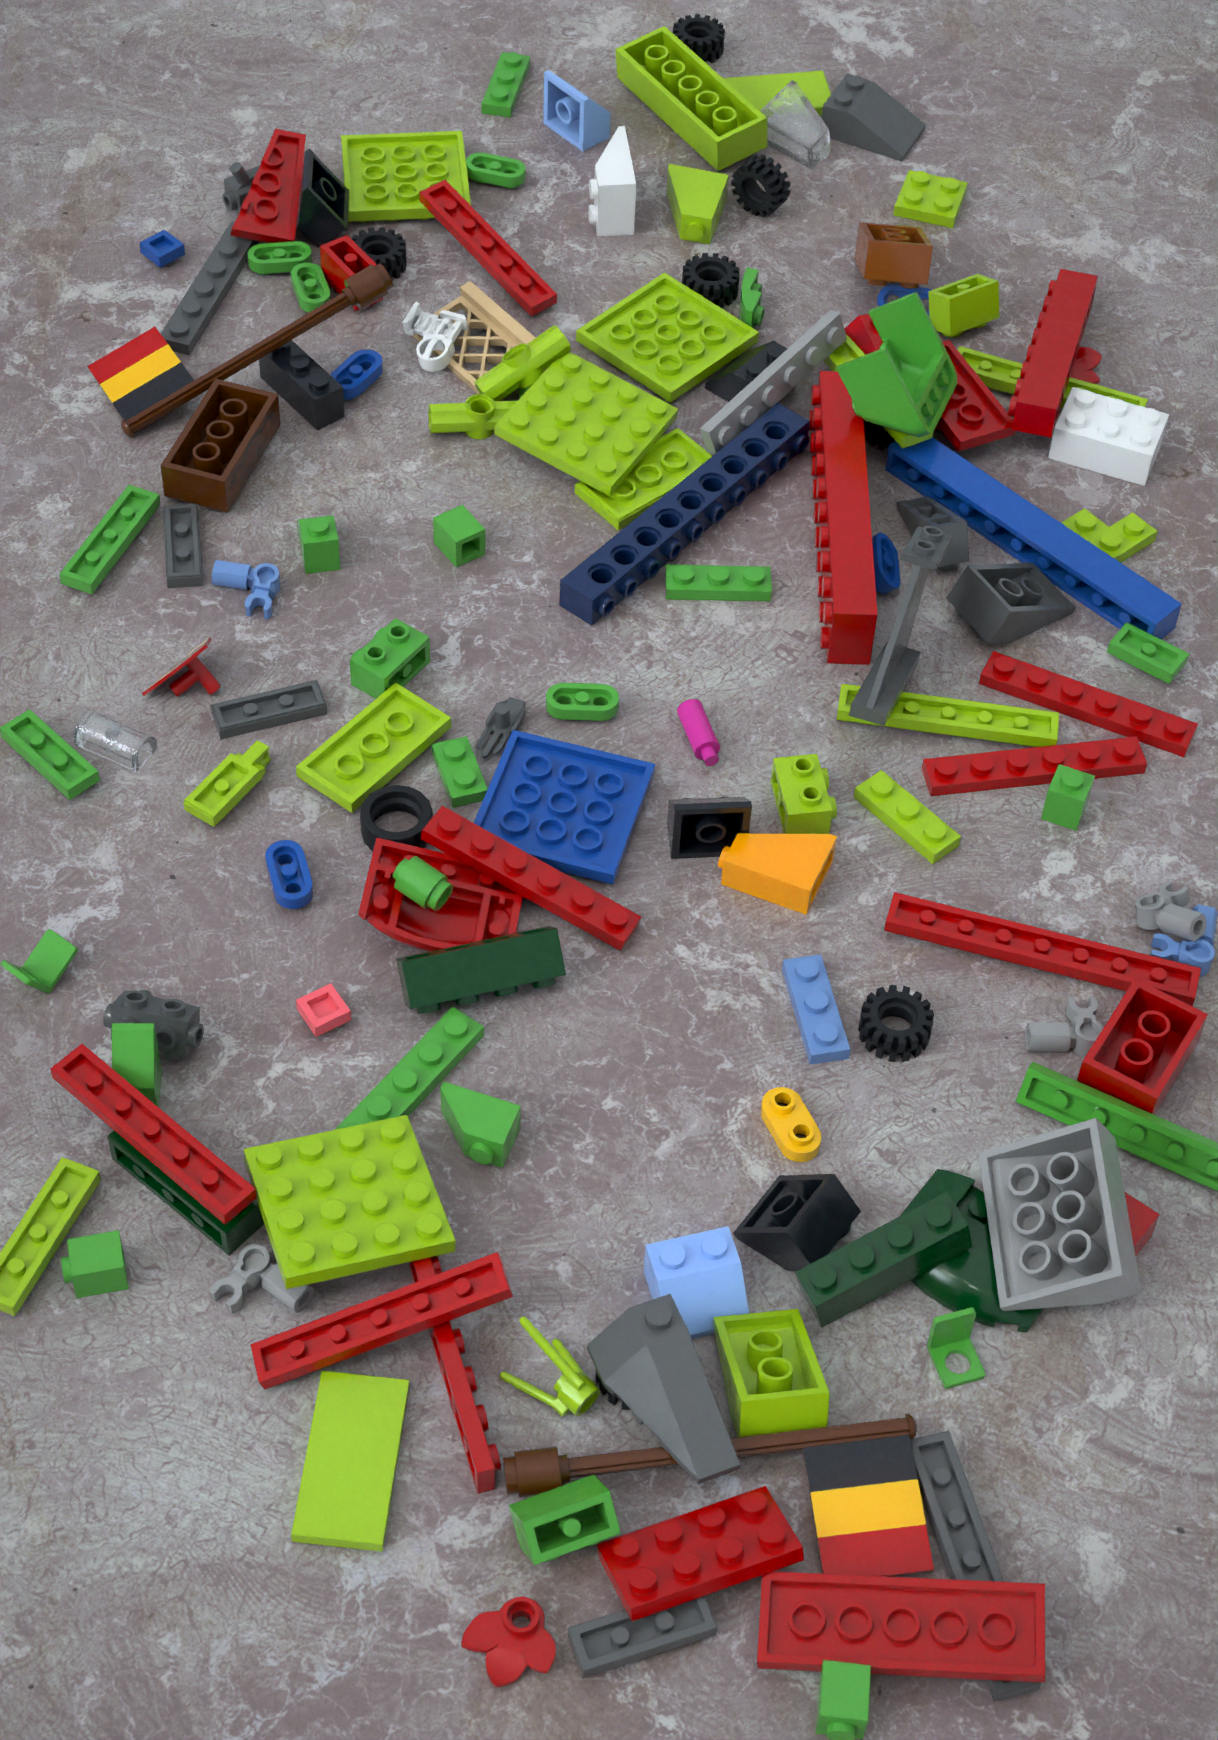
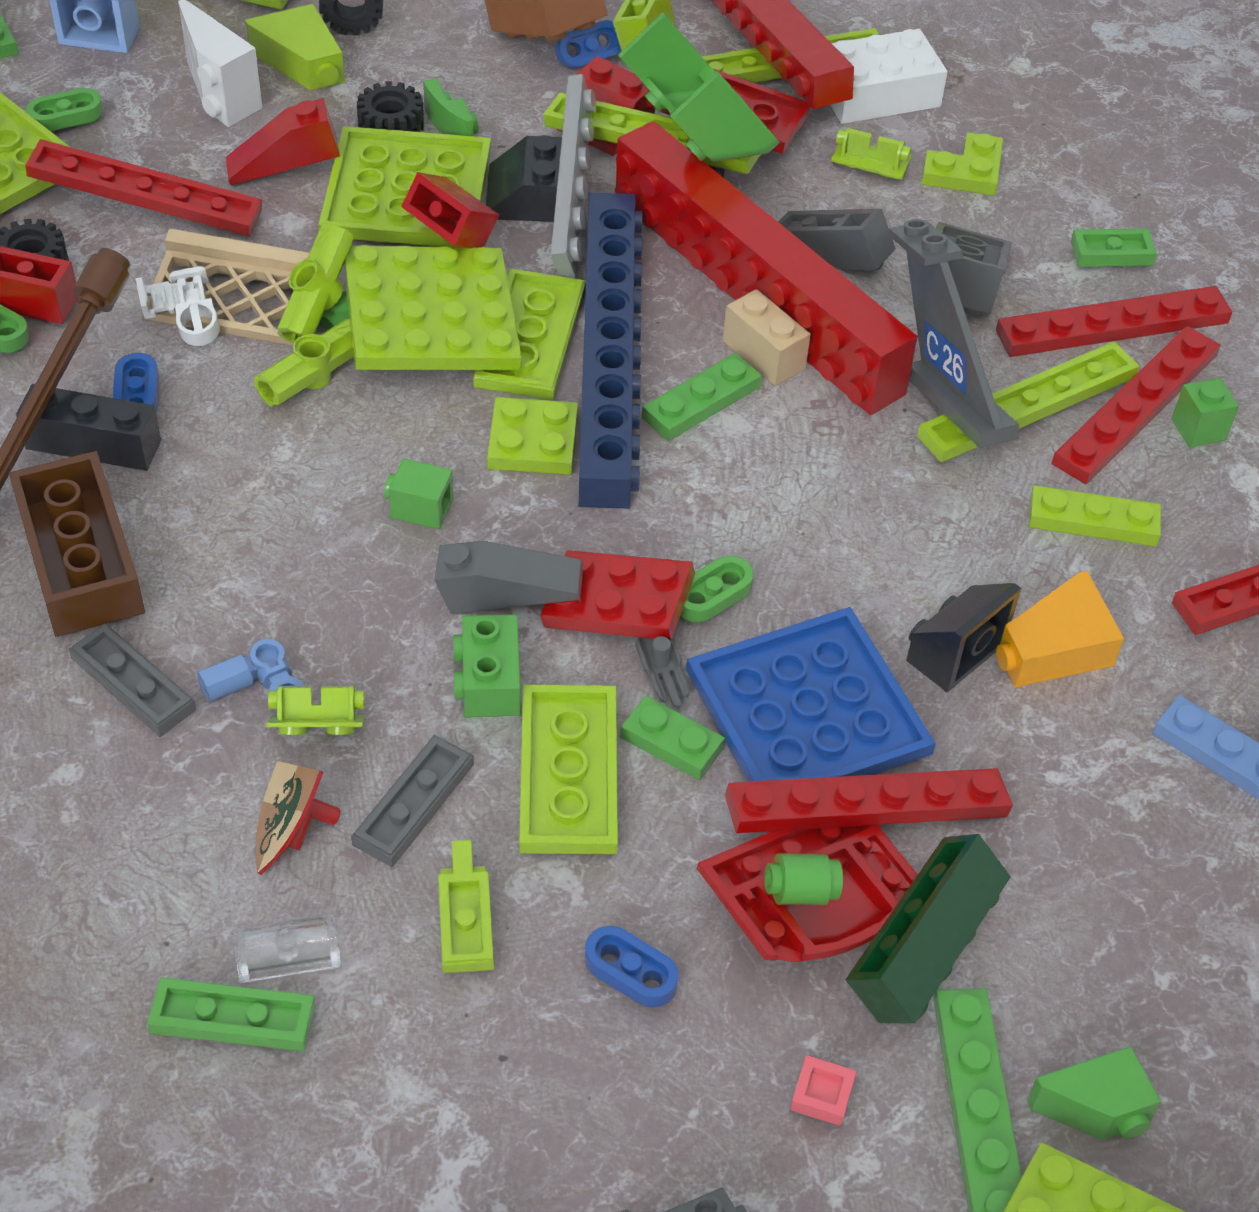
camera: 40 degrees left, 0 degrees up
bright green plate [59,485,161,594] -> none
bright green slope [296,515,340,574] -> none
black tyre [360,785,433,851] -> none
dark pink cylinder [677,699,720,766] -> none
lime brick [770,754,837,834] -> none
blue brick [885,437,1182,639] -> none
none -> red slope [225,98,340,185]
none -> lime hinge [267,686,366,735]
none -> red brick [401,172,499,248]
none -> dark grey slope [434,540,583,614]
none -> lime plate [487,397,578,475]
none -> red plate [540,550,695,641]
none -> tan brick [723,289,810,386]
none -> lime hinge [831,127,912,180]

